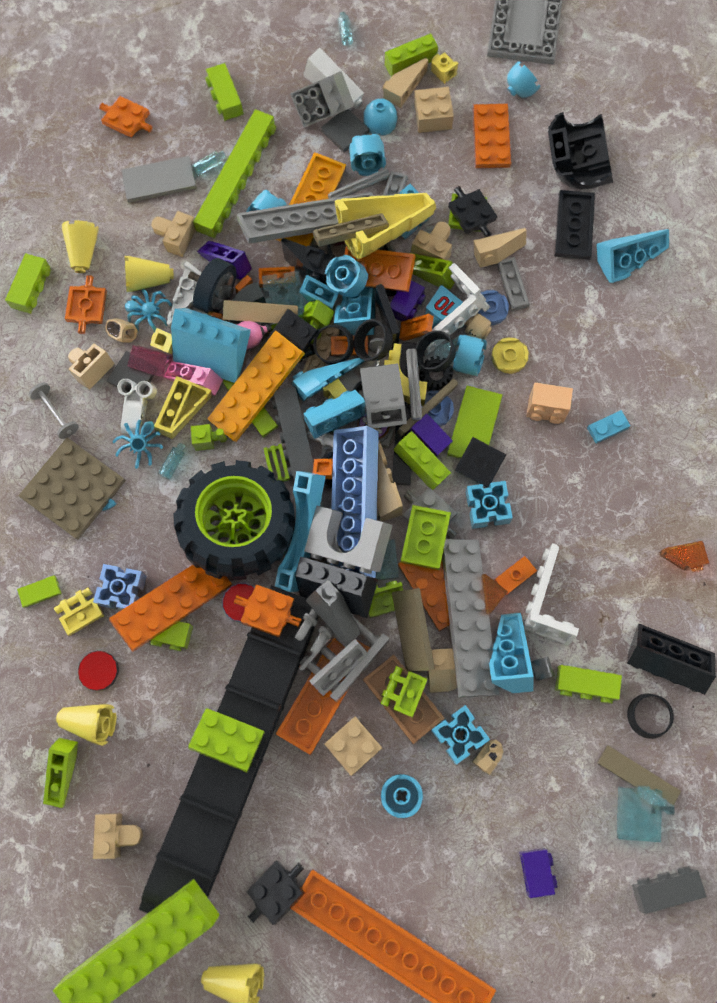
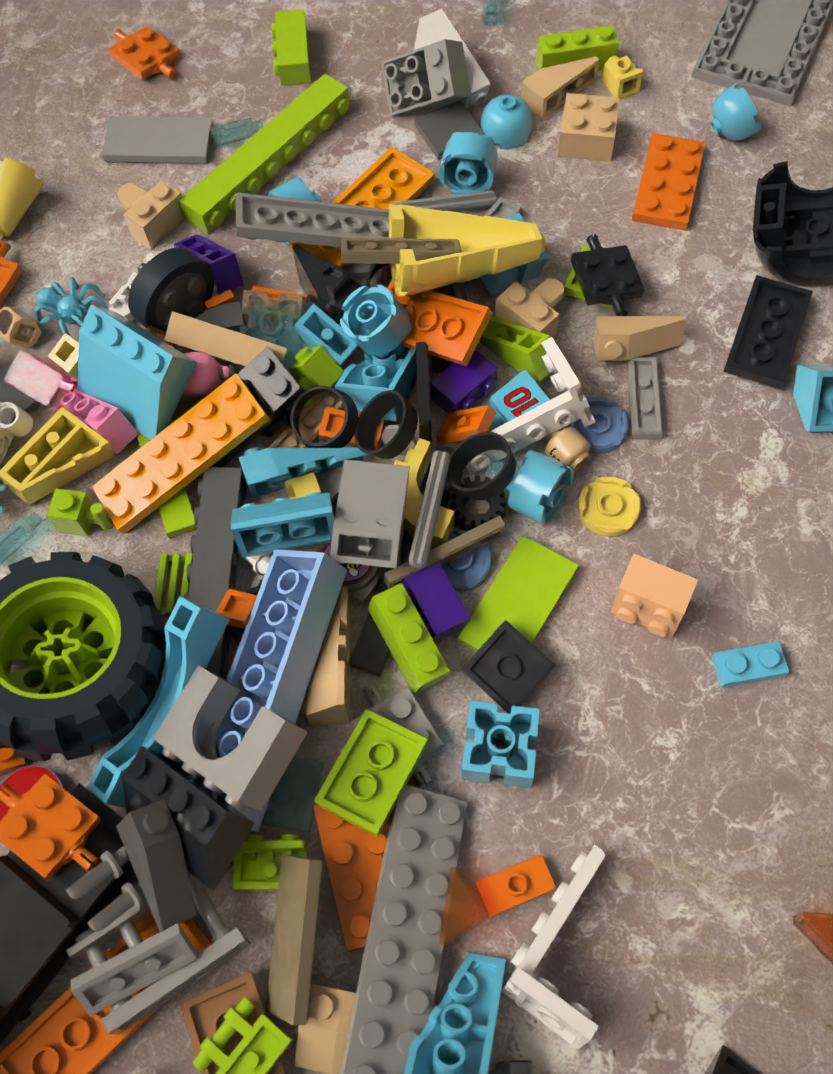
camera: 15 degrees right, 10 degrees down
light yellow cone [124,256,174,292] -> none

